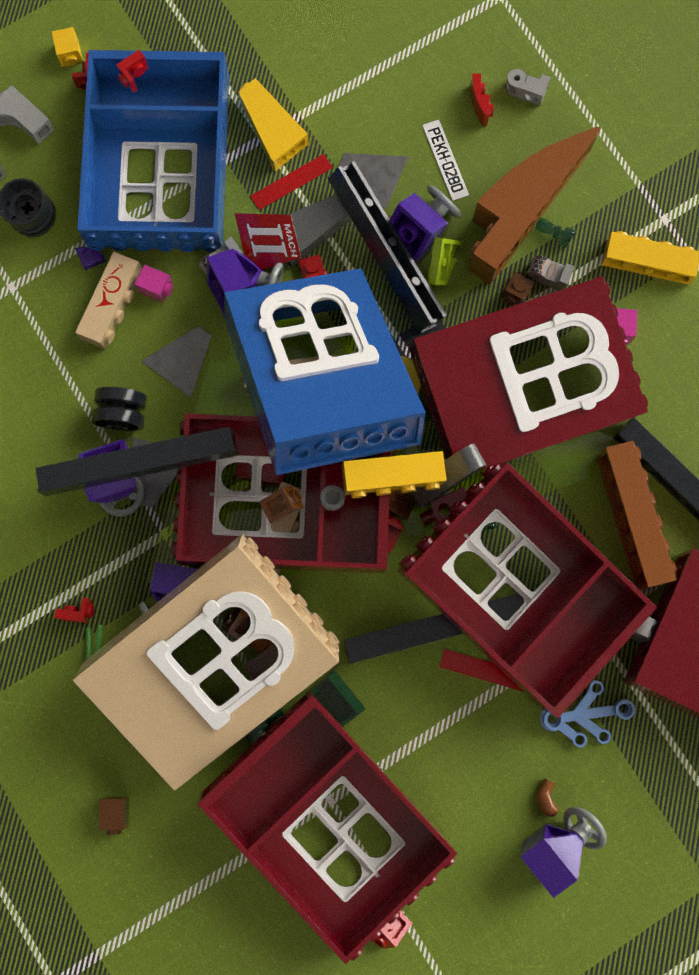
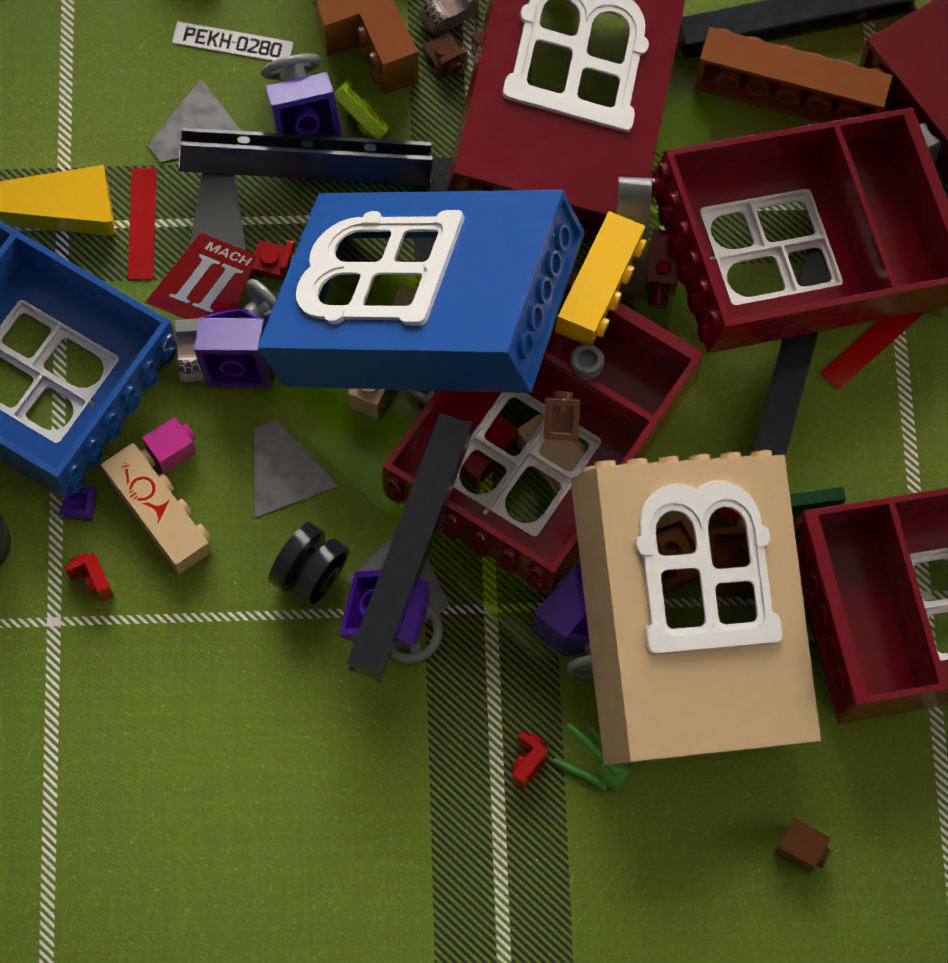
camera: 60 degrees left, 10 degrees down
none -> red bracket [64,552,114,602]

